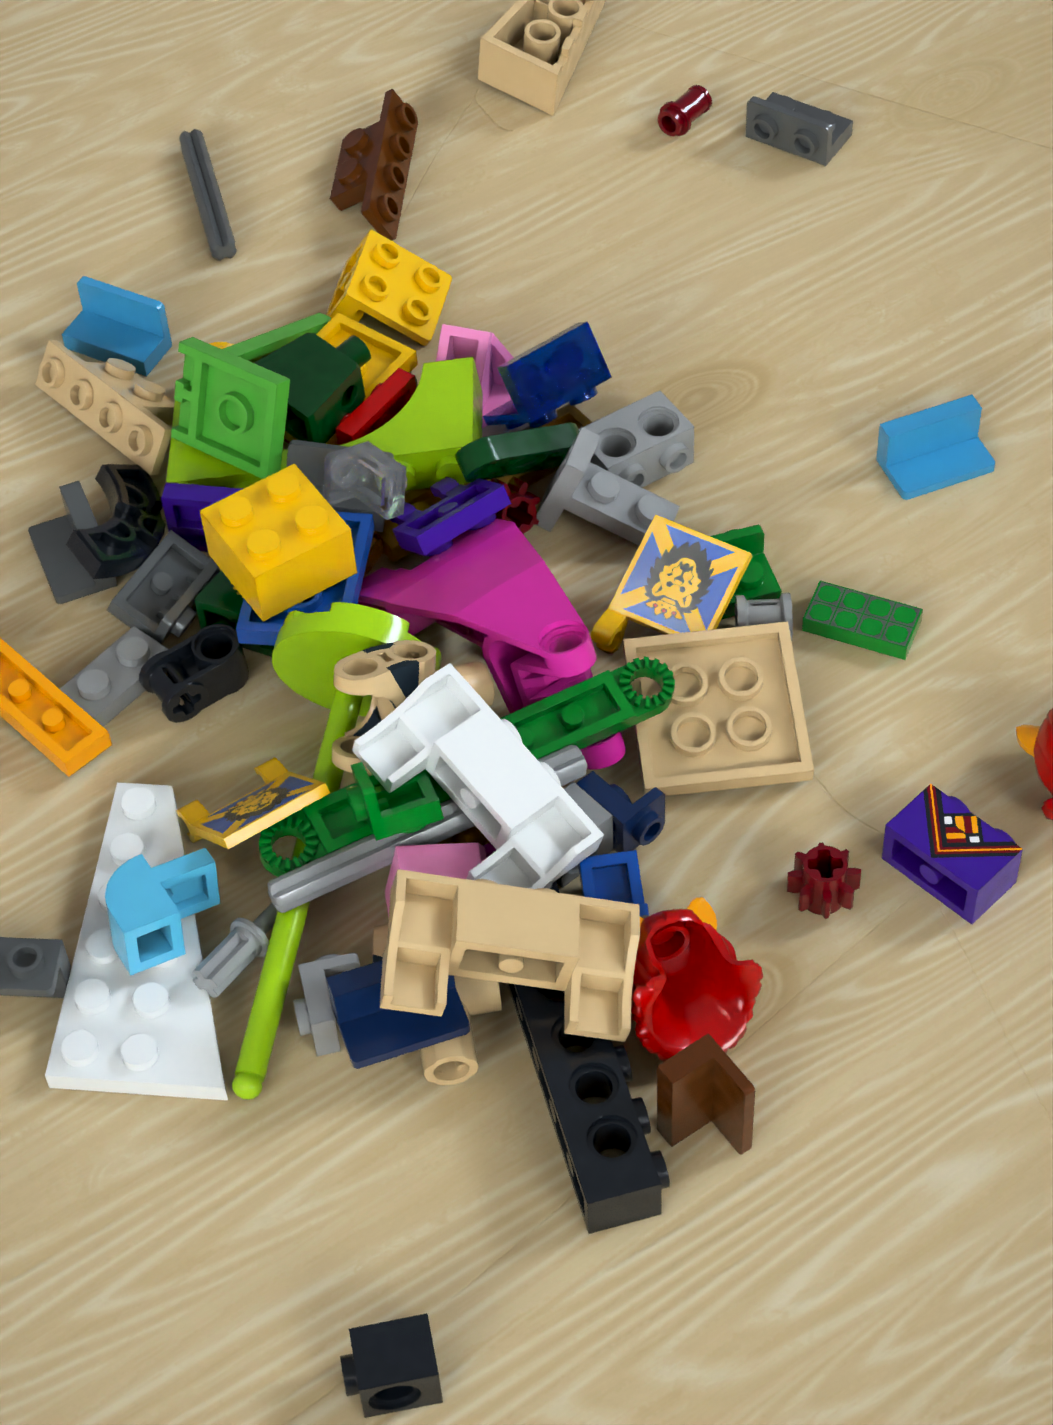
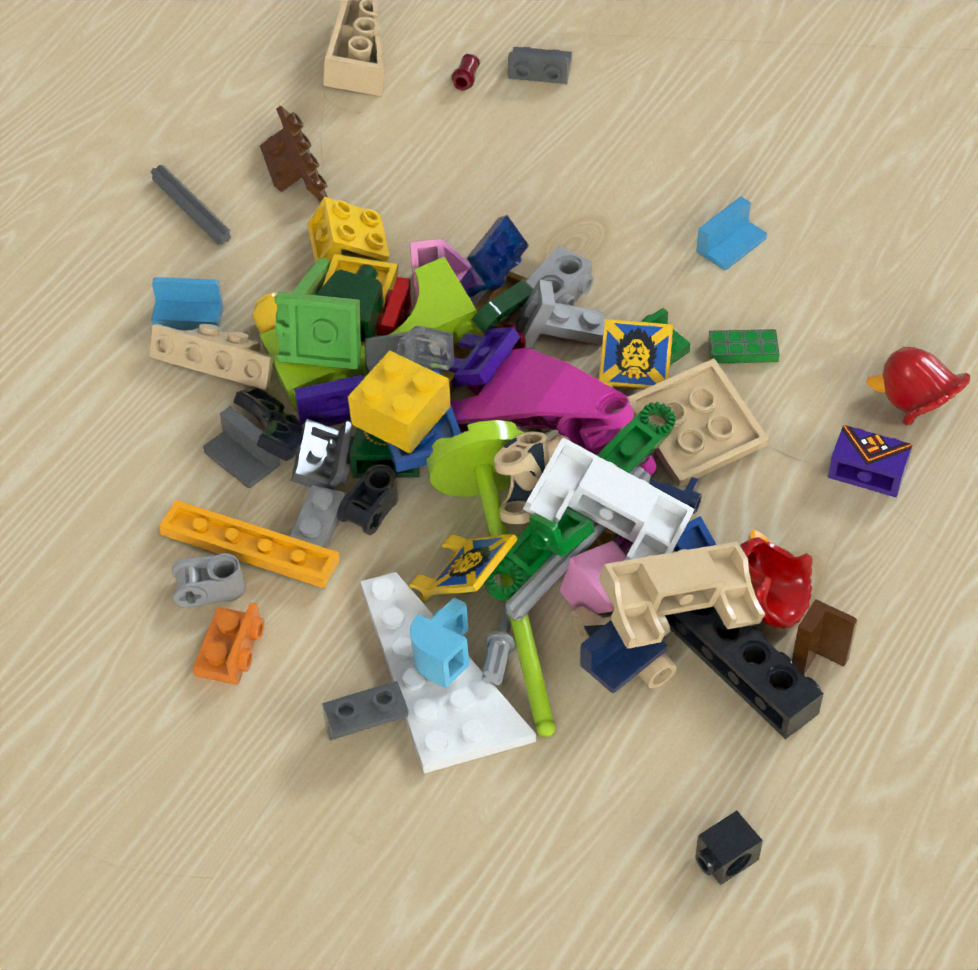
camera: 25 degrees left, 0 degrees up
light grey bracket [293,953,361,1056] -> none
light grey bush [735,593,793,641] -> none
dark red gear [787,842,861,919] -> none

